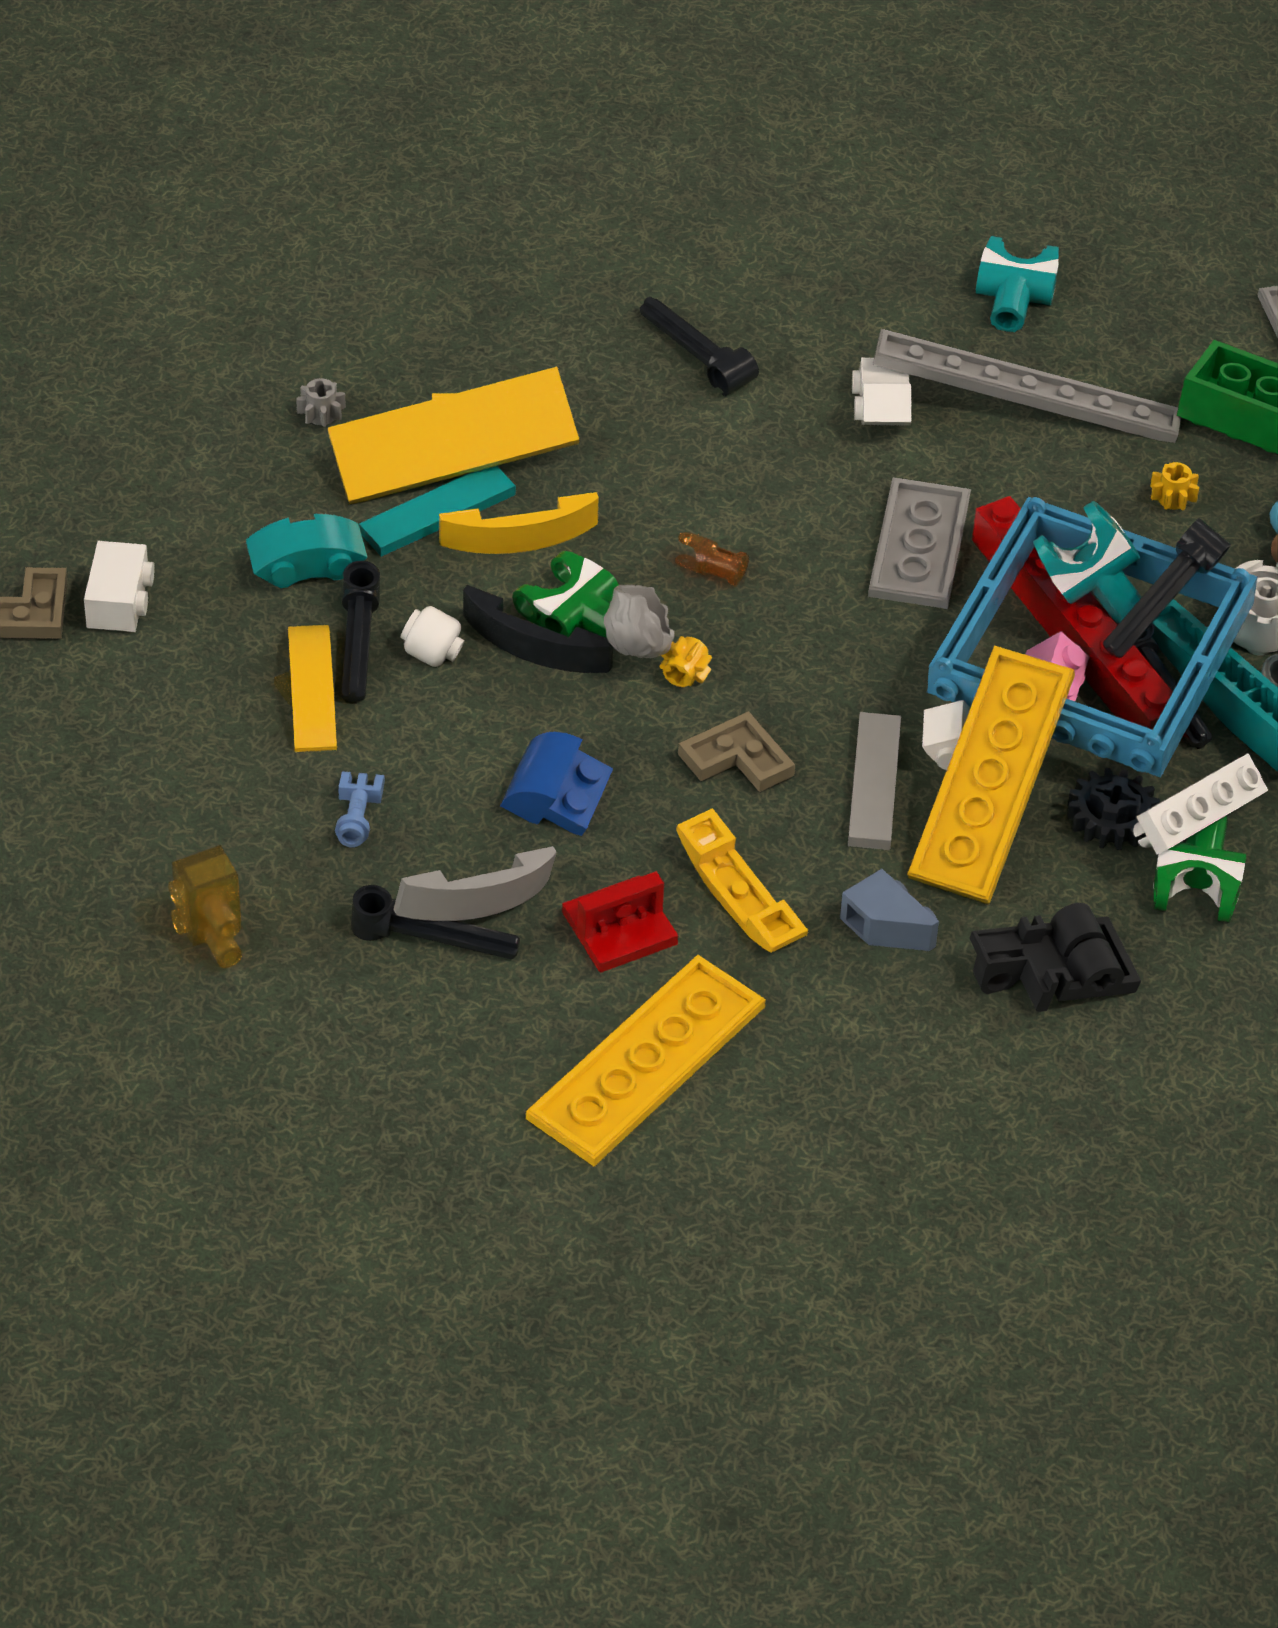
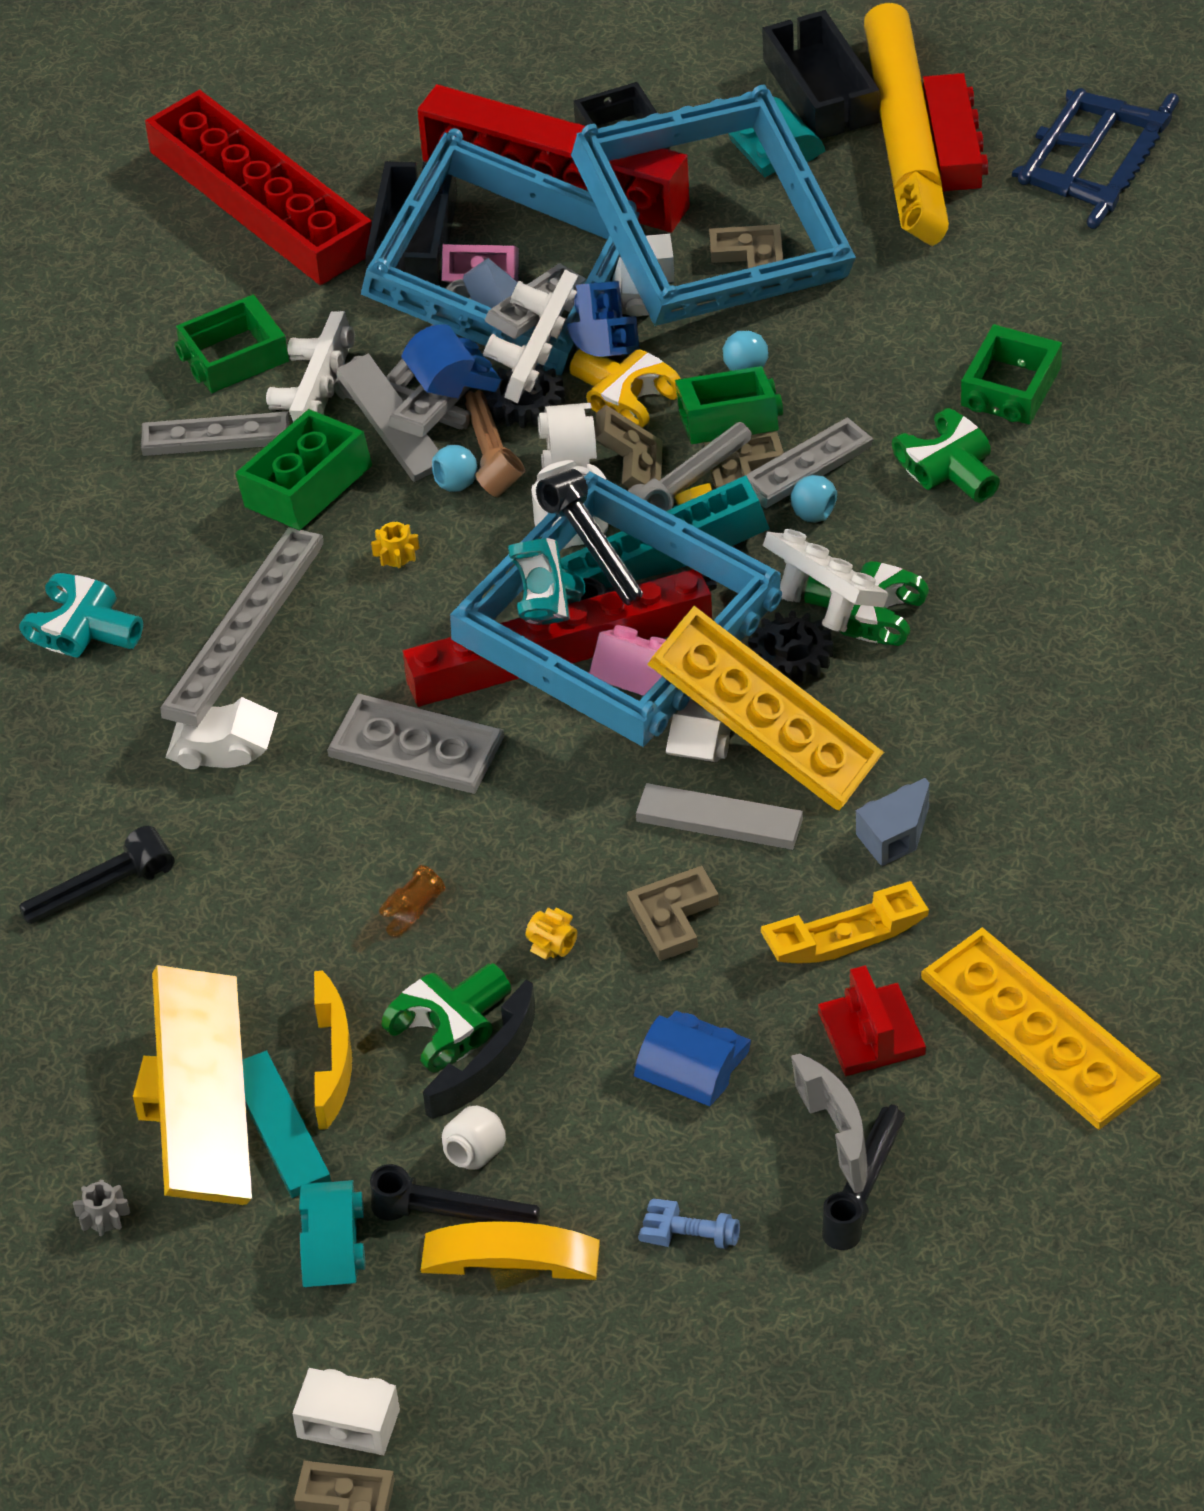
camera: 75 degrees left, 0 degrees up
clear yellow brick [168,845,242,968] -> none
light grey hair [604,585,674,658] -> none
black plate [969,903,1141,1012] -> none

